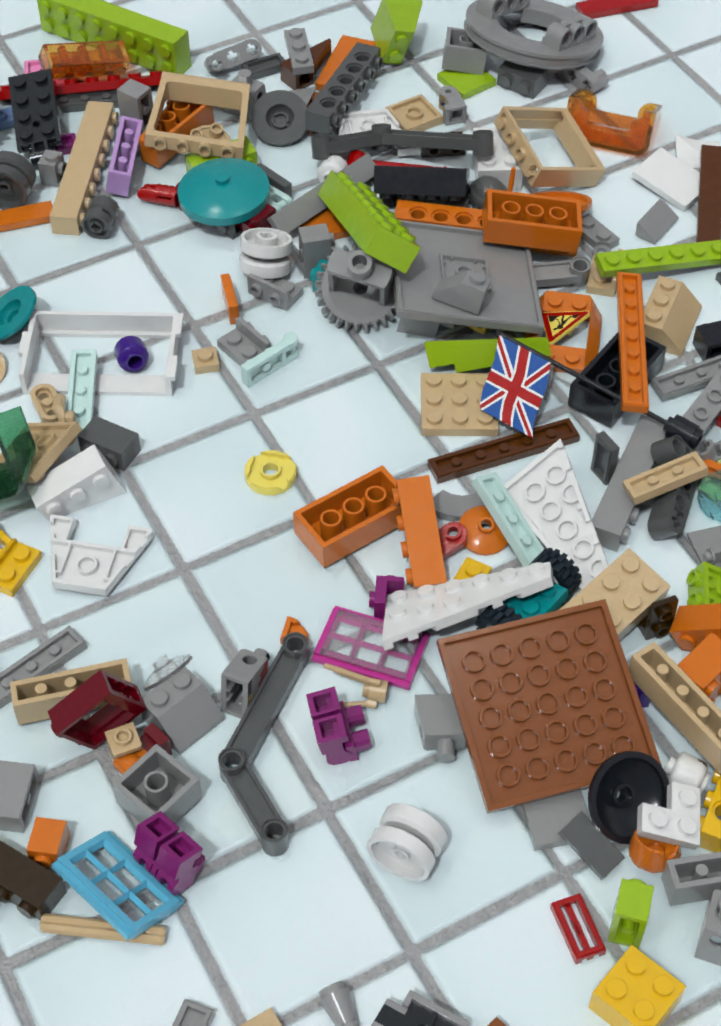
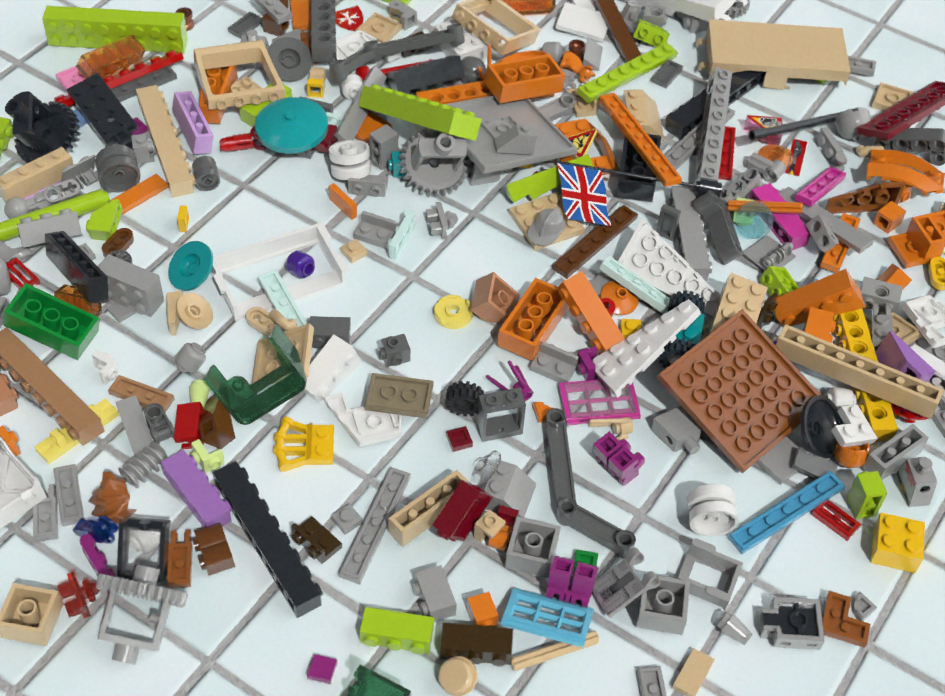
camera: 30 degrees left, 0 degrees up
light grey brick [117,78,153,134] -> none
light grey beam [204,39,262,73] -> none
light grey torso [221,648,270,719] -> none
tan plate [622,451,709,505] -> none
none -> copper wheel [176,7,194,31]
none -> yellow tile [177,205,190,232]
none -> yellow leg [307,67,326,98]
none -> red sticker [335,5,364,32]
none -> dark tan tile [365,373,434,418]
none -> dark grey brick [378,334,411,367]
none -> light grey hips [426,202,458,240]
none -> black tyre [445,381,484,417]
none -> dark red tile [446,426,473,452]
none -> nougat slope [470,272,519,324]
none -> dark grey window [477,388,526,442]
none -> magenta plant [486,360,534,401]
none -> light grey piece [528,207,566,246]
none -> light grey bracket [530,341,579,383]
none -> light grey head [539,42,565,64]
none -> orange animal [560,51,595,83]
none -> copper wheel [568,39,585,62]
none -> green tile [573,550,598,571]
none -> light grey flag [592,547,661,618]
none -> light grey brick [636,573,690,635]
none -> light grey piece [677,538,743,610]
none -> dark azure tile [728,470,845,554]

